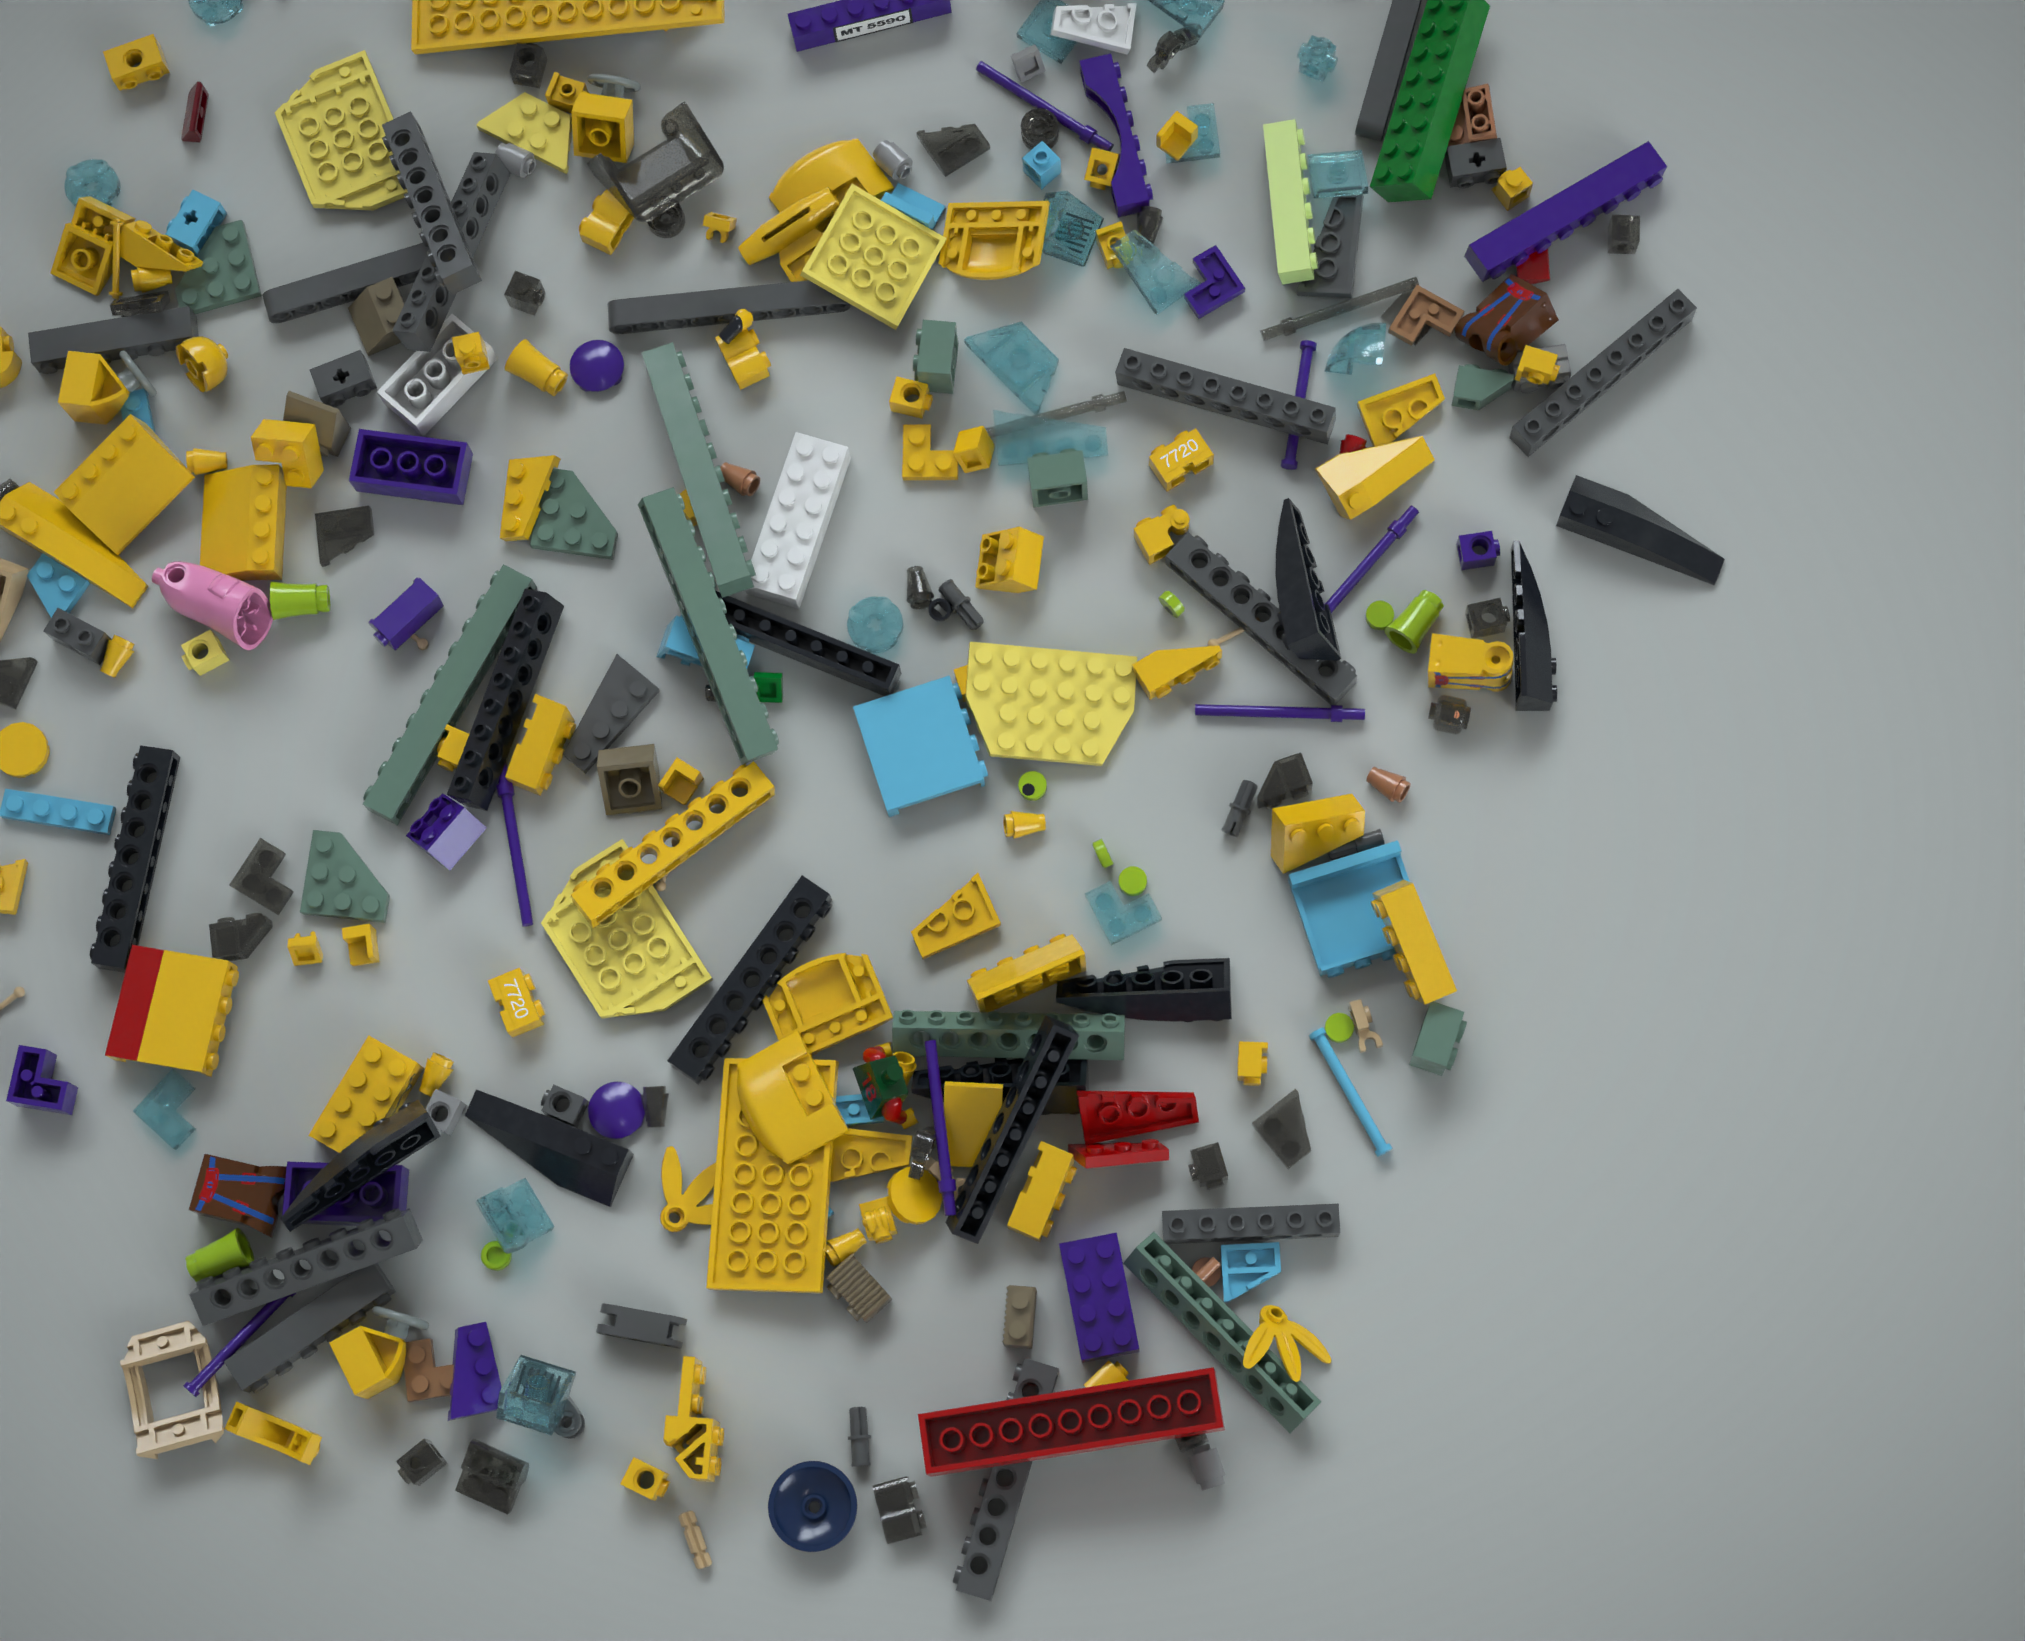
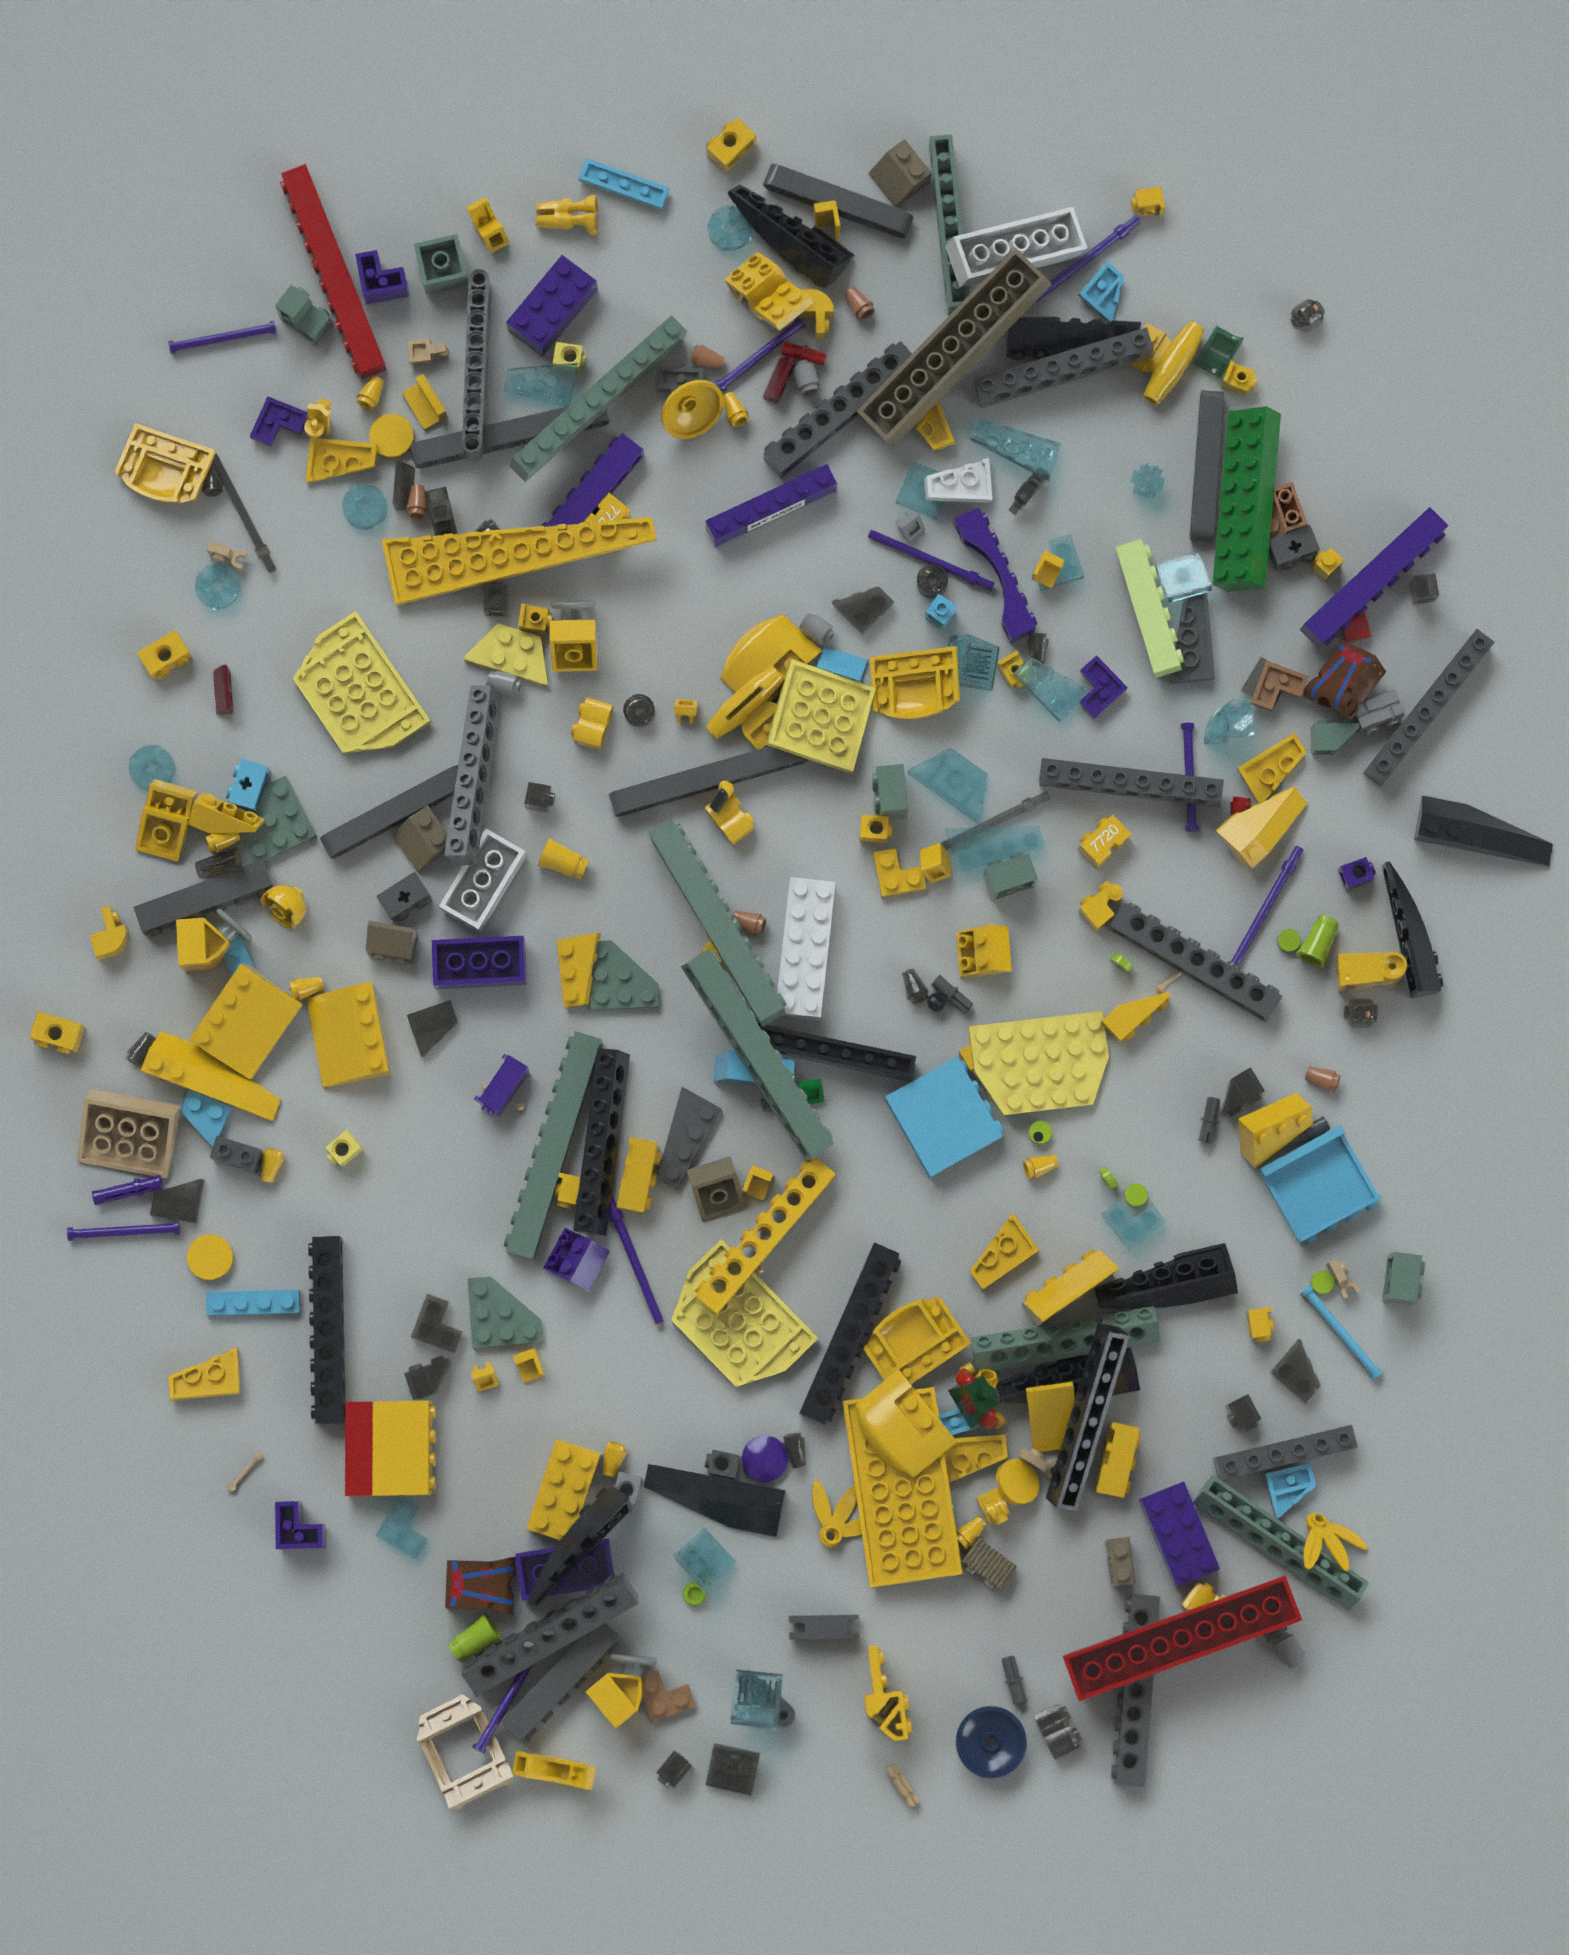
camera: 20 degrees left, 5 degrees up
yellow axle [109,218,124,299] -> none
bright pink torso [152,561,273,650] -> none
yellow brick [251,419,324,489] -> none
lime plant [270,582,331,620] -> none
dark grey brick [382,111,482,295] -> none
dark purple wing [447,1322,506,1421] -> none
yellow brick [452,332,490,375] -> none
yellow brick [488,967,546,1038] -> none
dark purple dish [570,340,624,392] -> none
clear smoke windscreen [587,101,724,222] -> none
yellow brick [620,1457,670,1501] -> none
clear light blue plate [847,596,903,653] -> none
clear smoke bar [908,1126,937,1180] -> none
dark purple bar [924,1040,957,1216] -> none
red wing [1068,1139,1169,1169] -> none
red wing [1076,1091,1199,1145] -> none
yellow brick [1084,147,1121,190] -> none
nougat plate [1192,1257,1221,1287] -> none
dark purple bar [1195,704,1365,722] -> none
clear smoke bar [1260,277,1419,341] -> none
black wedge [1275,498,1341,661] -> none
yellow brick [1371,880,1457,1004] -> none
clear smoke brick [1465,598,1510,639] -> none
yellow brick [1515,345,1560,385] -> none

